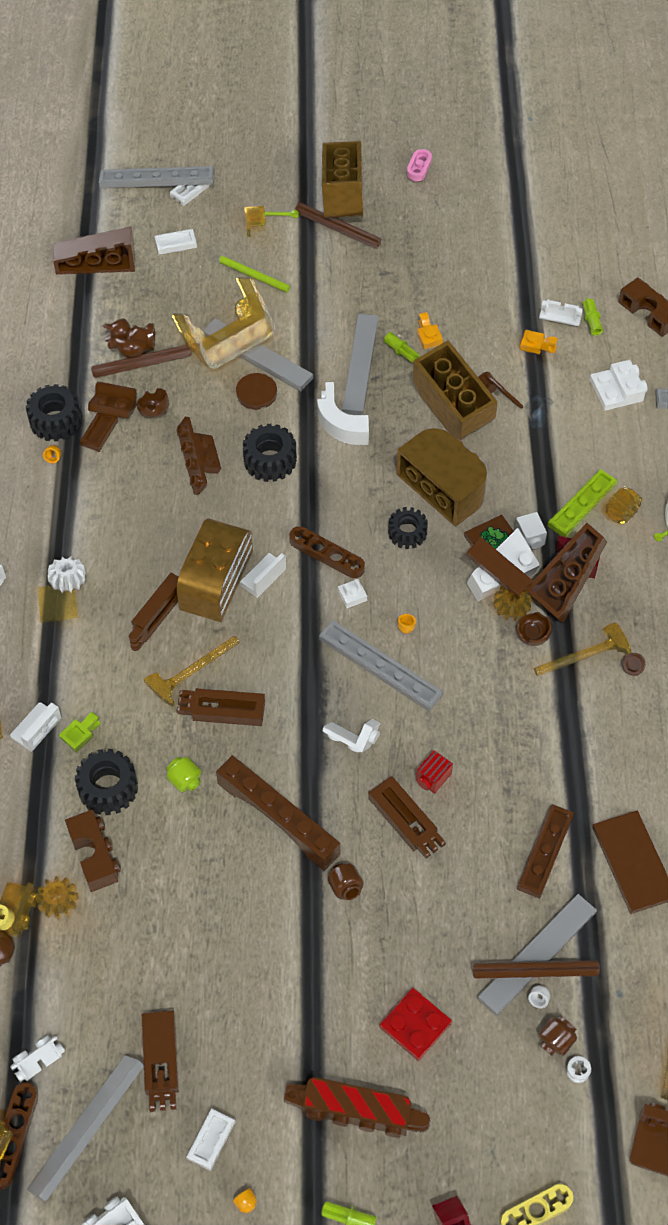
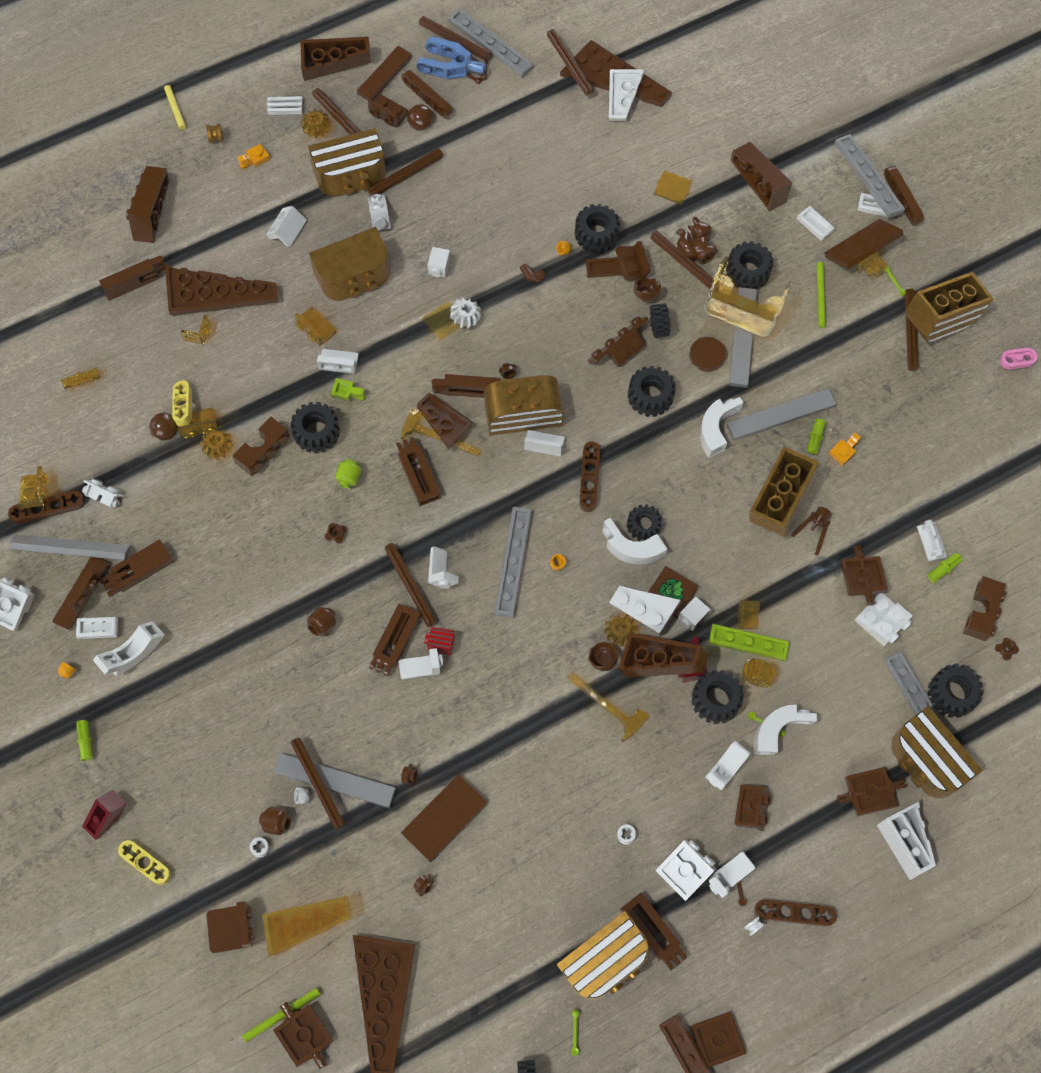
camera: 60 degrees right, 10 degrees up
reddish brown arch [216,755,340,871] -> none
reddish brown hinge [284,1077,430,1138] -> none
white tile [338,579,367,608] -> none
red plate [379,988,452,1062] -> none
pearl gold brick [396,428,487,527] -> none
reddish brown tile [466,537,533,598] -> none
reddish brown tile [517,804,574,899] -> none
light orange plate [520,330,558,354] -> none
reddish brown plate [622,653,646,676] -> none
none -> reddish brown bracket [52,557,109,630]
none -> white arch [93,621,164,675]
none -> reddish brown plate [325,523,347,544]
none -> reddish brown axle [385,543,436,627]
none -> white bracket [399,648,443,680]
none -> reddish brown plate [401,764,418,787]
none -> reddish brown wing [417,393,472,450]
none -> reddish brown plate [499,362,517,379]
none -> reddish brown arm [520,263,545,283]
none -> white arch [602,518,667,565]
none -> black tyre [650,303,671,338]
none -> clear yellow piece [653,170,692,205]
none -> black tyre [691,670,744,724]
none -> black tyre [726,241,774,290]
none -> clear yellow panel [737,601,760,630]
none -> reddish brown tile [824,219,904,269]
none -> reddish brown plate [841,545,888,606]
none -> reddish brown beam [884,166,924,225]

